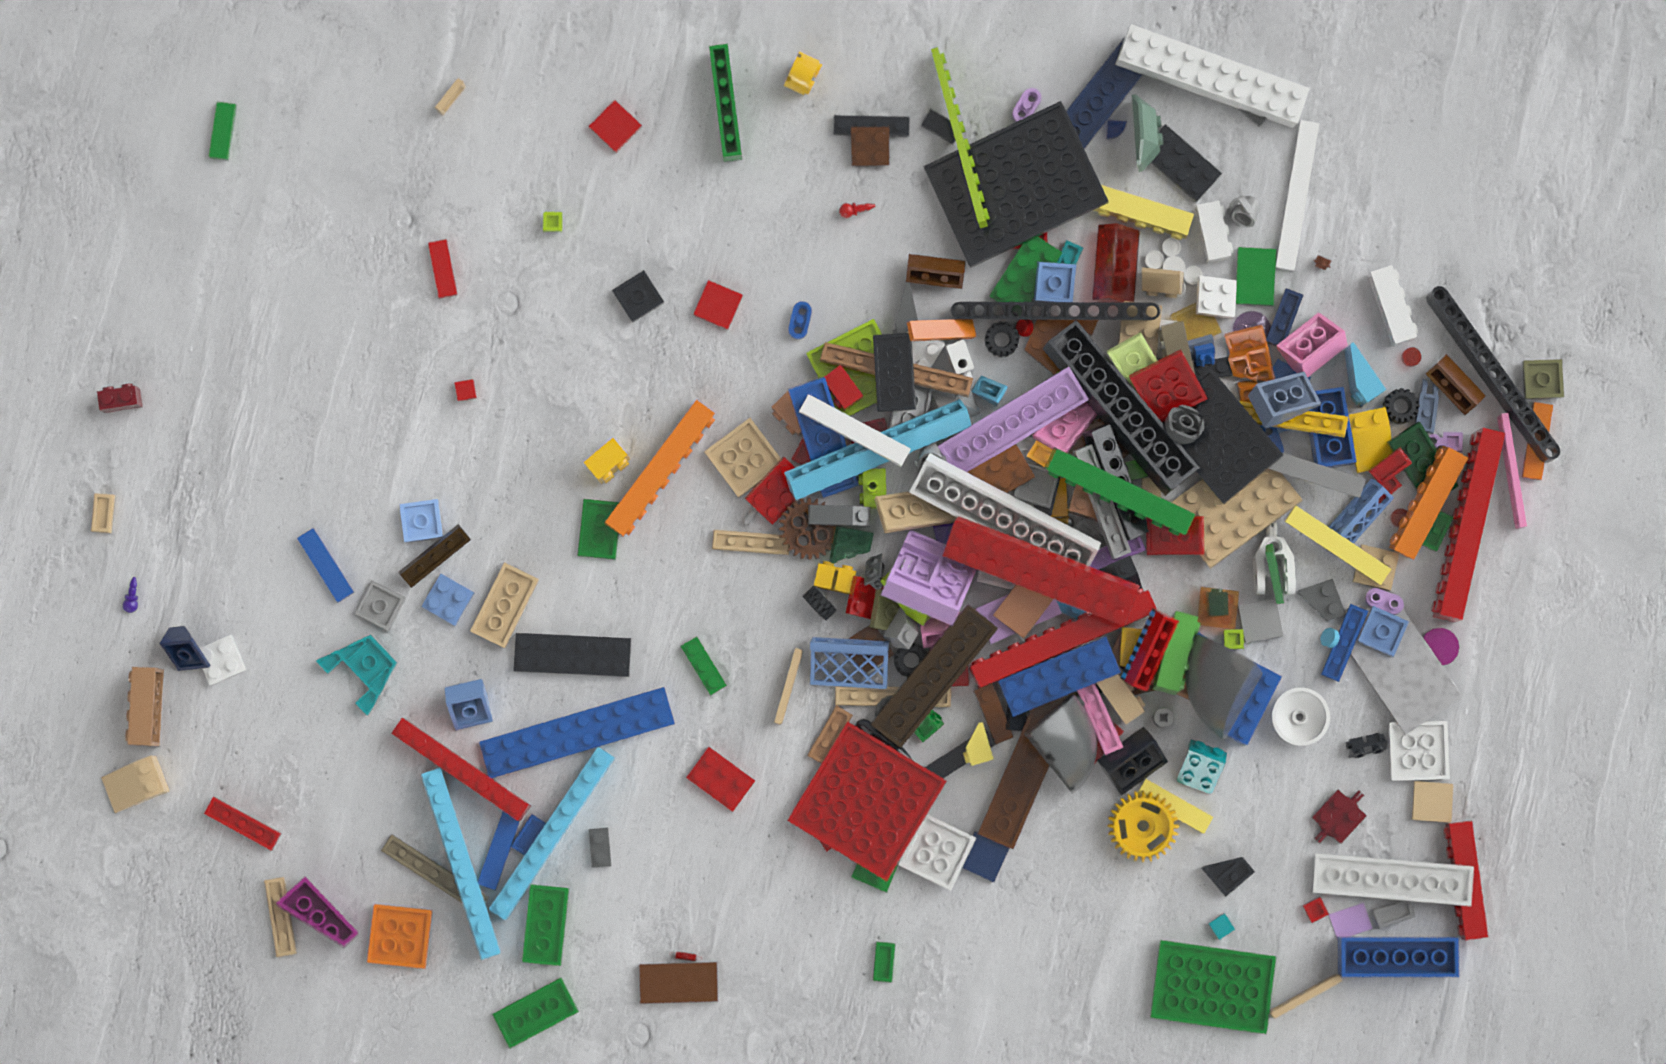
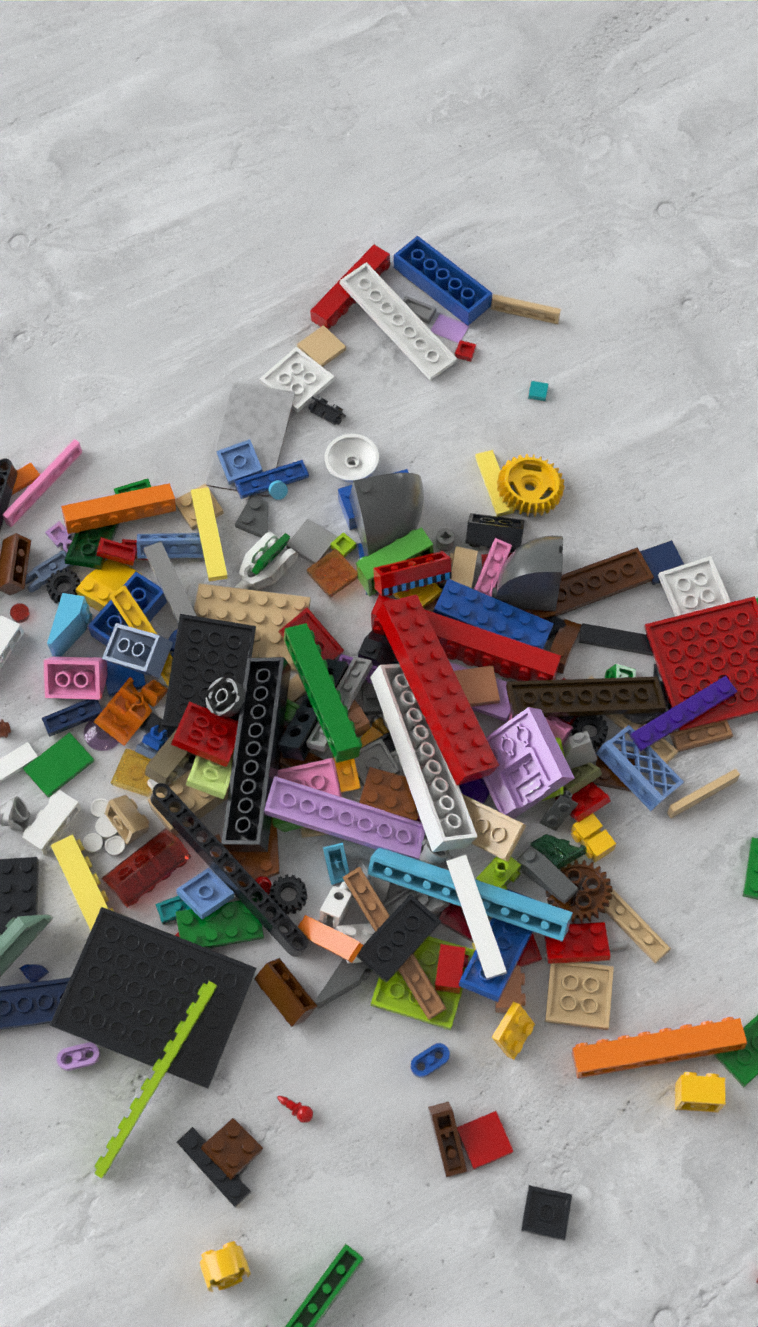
camera: 135 degrees left, 20 degrees down
black tyre [802,586,837,621] -> none
black tile [921,109,956,145] -> none
light yellow slope [963,722,994,766] -> none
green plate [1150,940,1276,1034] -> none
teal bracket [1177,739,1227,794] -> none
white plate [1196,276,1236,319] -> none
black wing [1201,857,1255,897] -> none
clear green brick [1206,588,1229,617] -> none
dark red plate [1312,790,1367,844] -> none
lavender plate [1365,588,1404,615] -> none
clear red tile [1390,508,1408,528] -> none
magenta tile [1423,628,1460,666] -> none
red brick [1431,427,1505,622] -> none
none -> reddish brown slope [428,1101,467,1177]
none -> yellow plate [492,1002,535,1060]
none -> dark purple plate [630,676,737,752]

